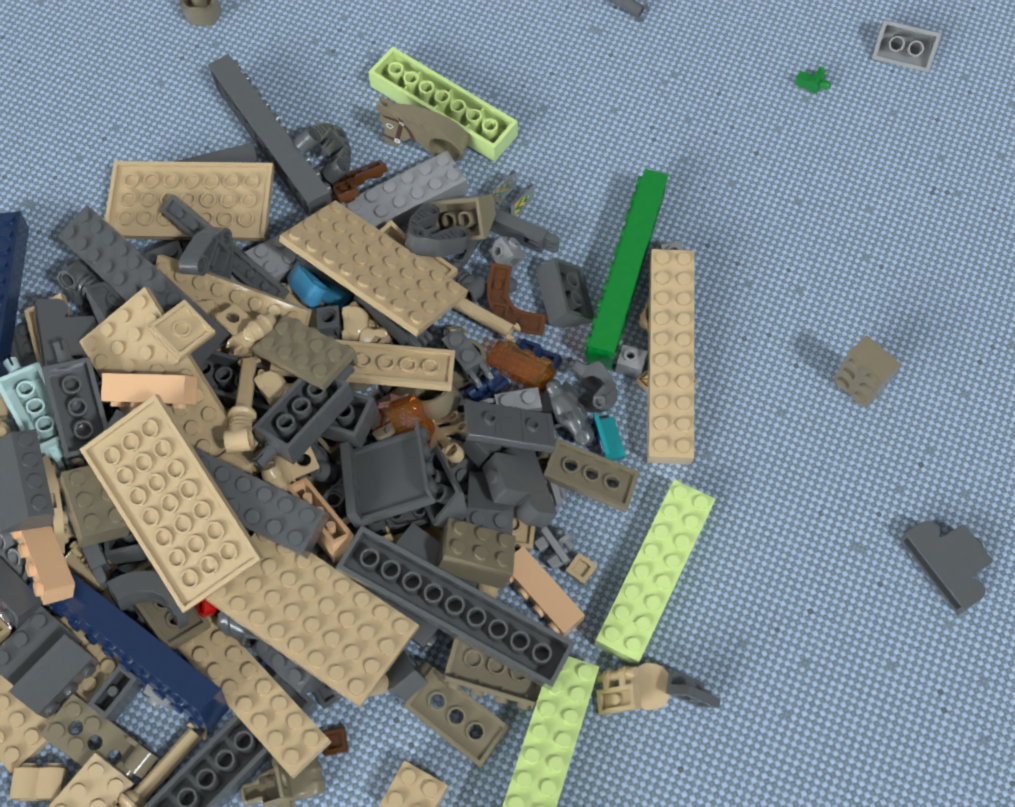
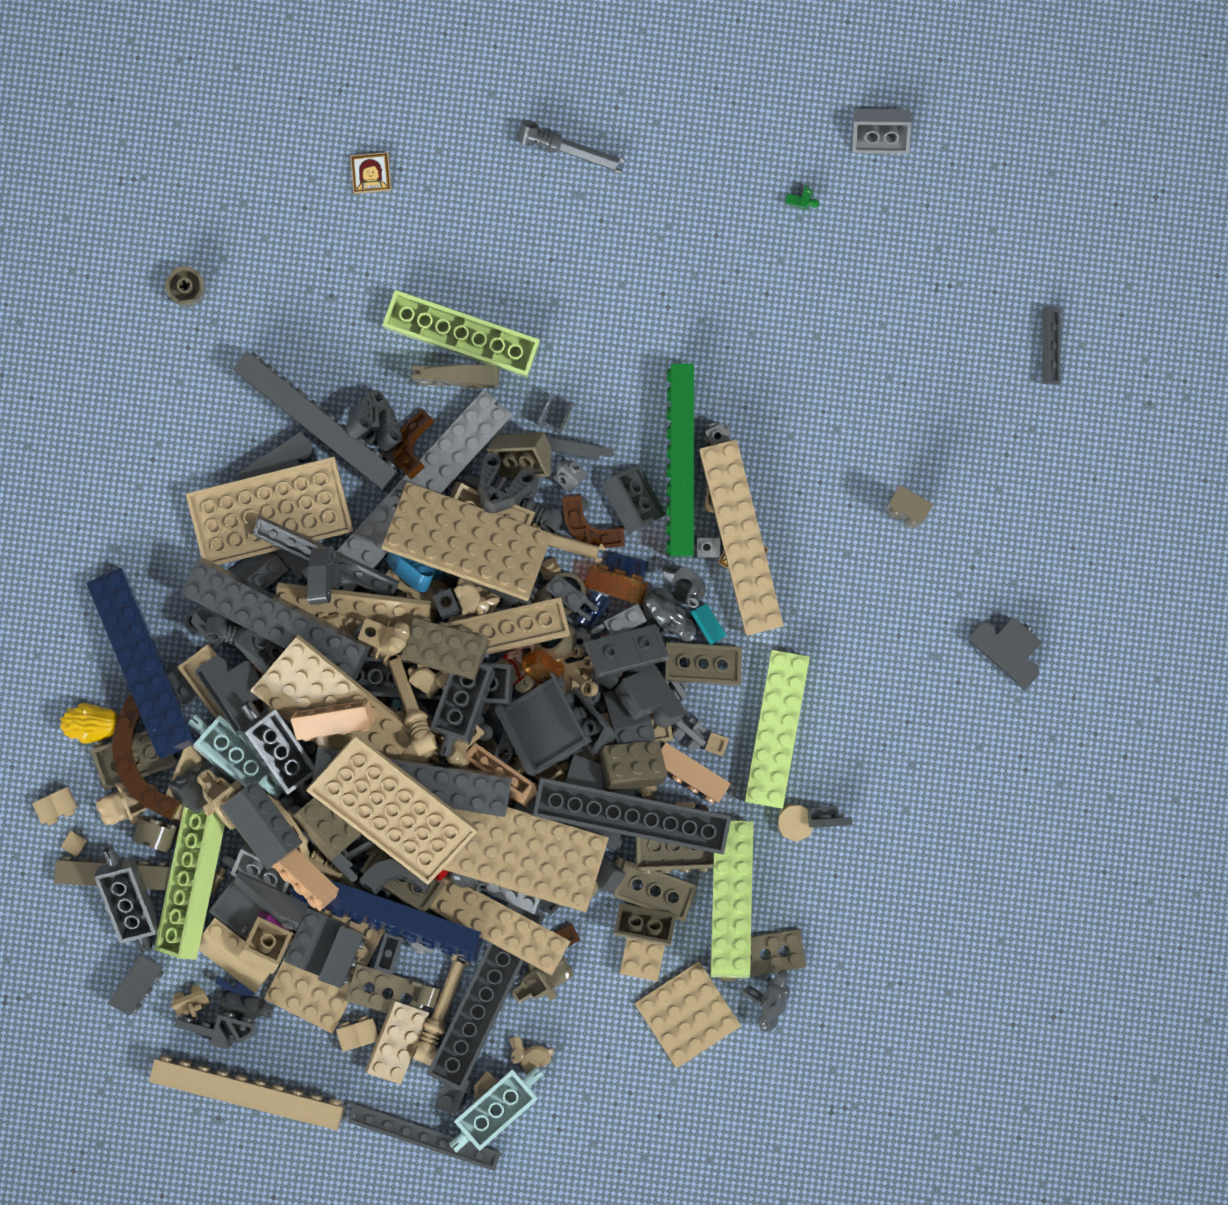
camera: 15 degrees left, 20 degrees up
tan tile [148,299,216,362] -> none
tan plate [596,666,642,715] -> none
none -> dark tan slope [613,903,677,946]

